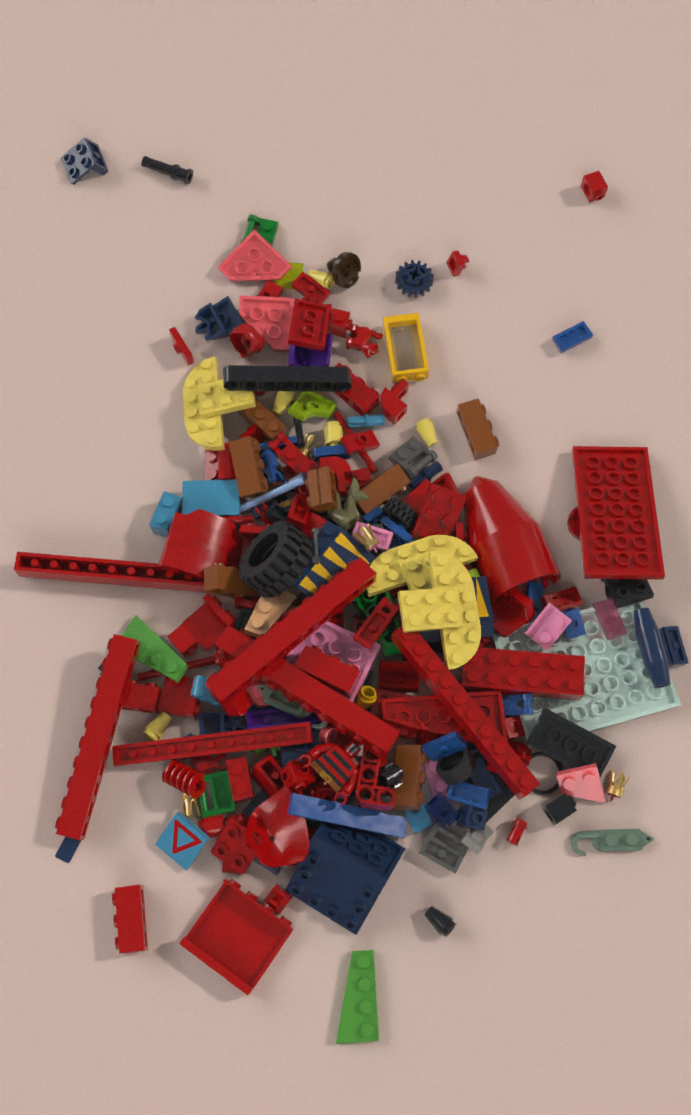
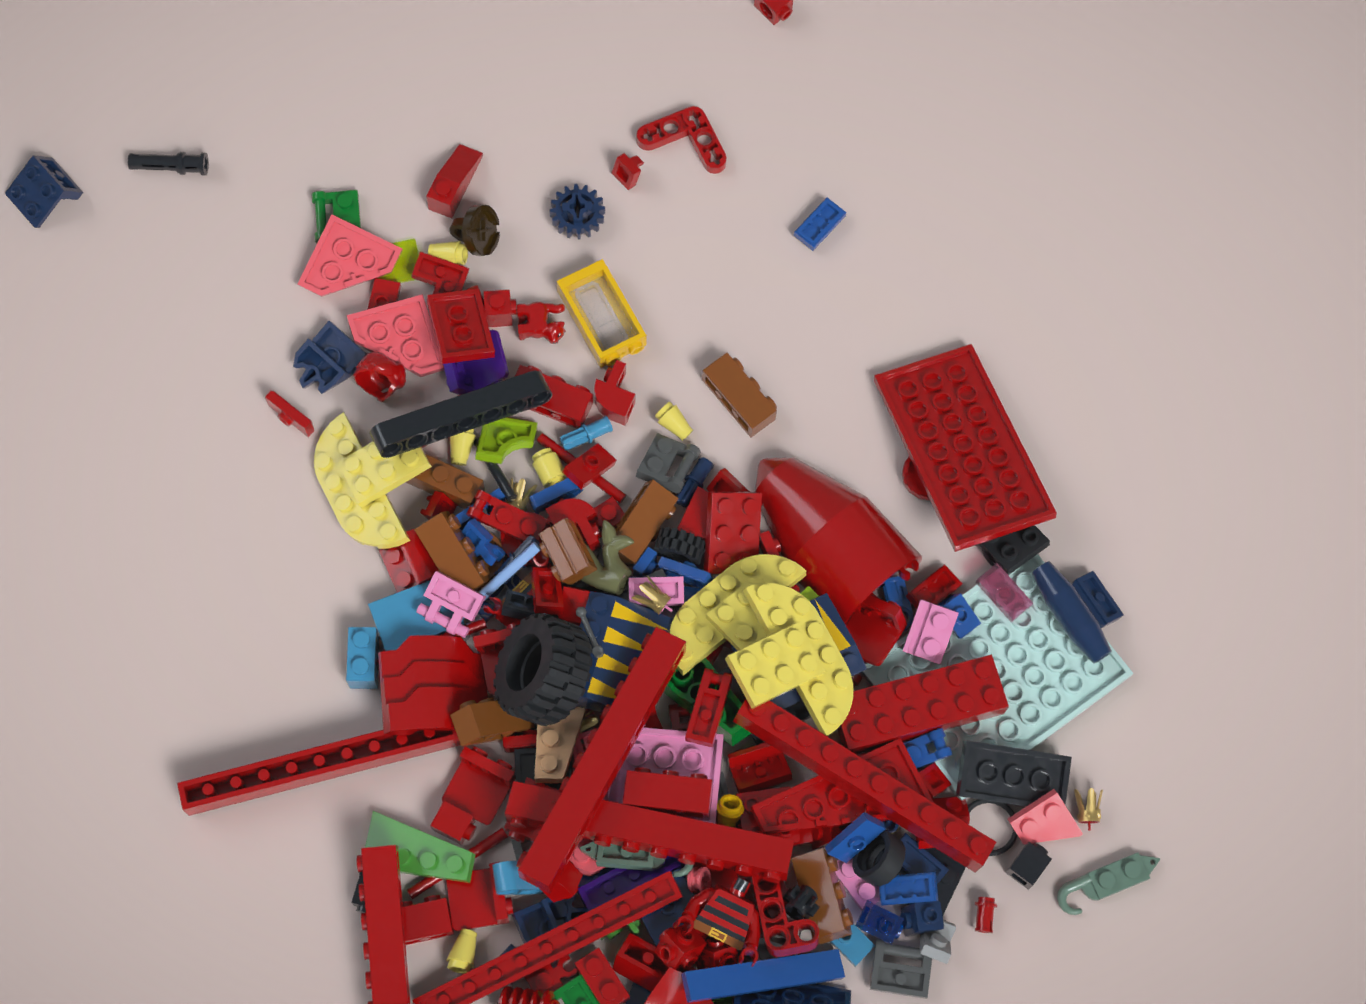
camera: 25 degrees left, 0 degrees up
none -> bright pink plate [416,571,486,638]
none -> red slope [426,144,483,219]
none -> red beam [637,106,727,174]

